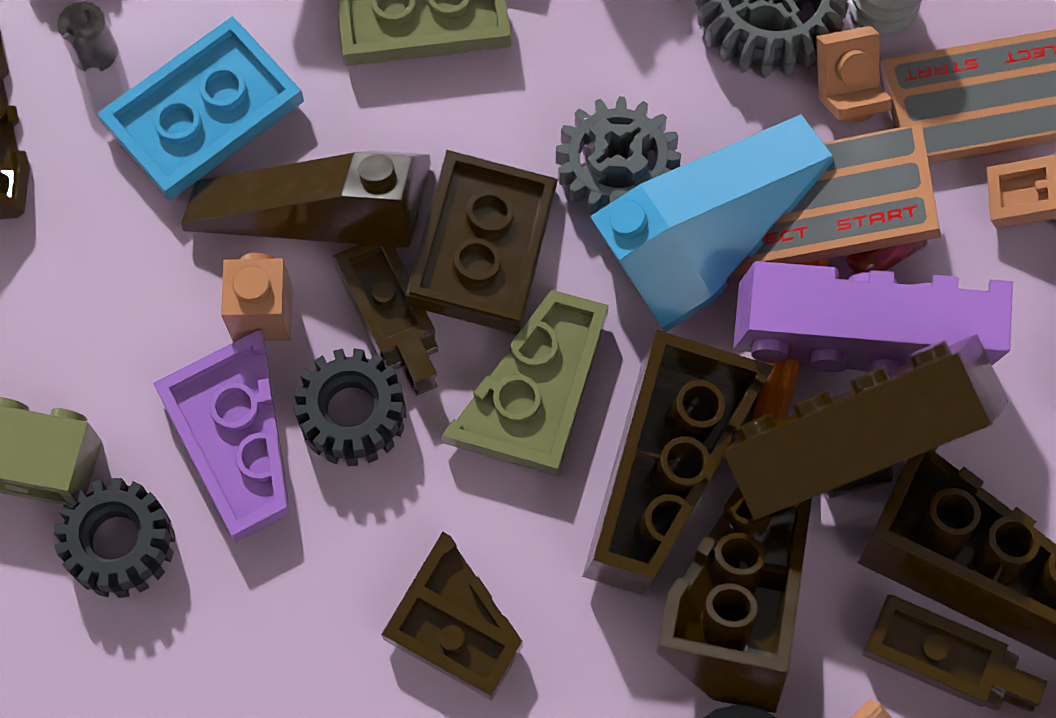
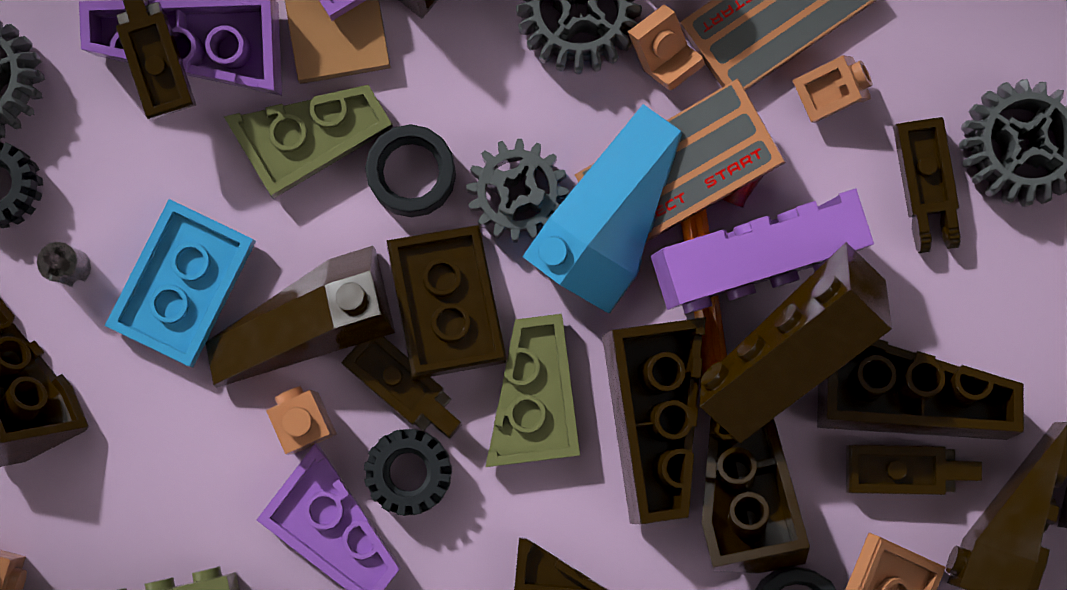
camera: 25 degrees left, 15 degrees up
none -> black tyre [365,124,456,218]

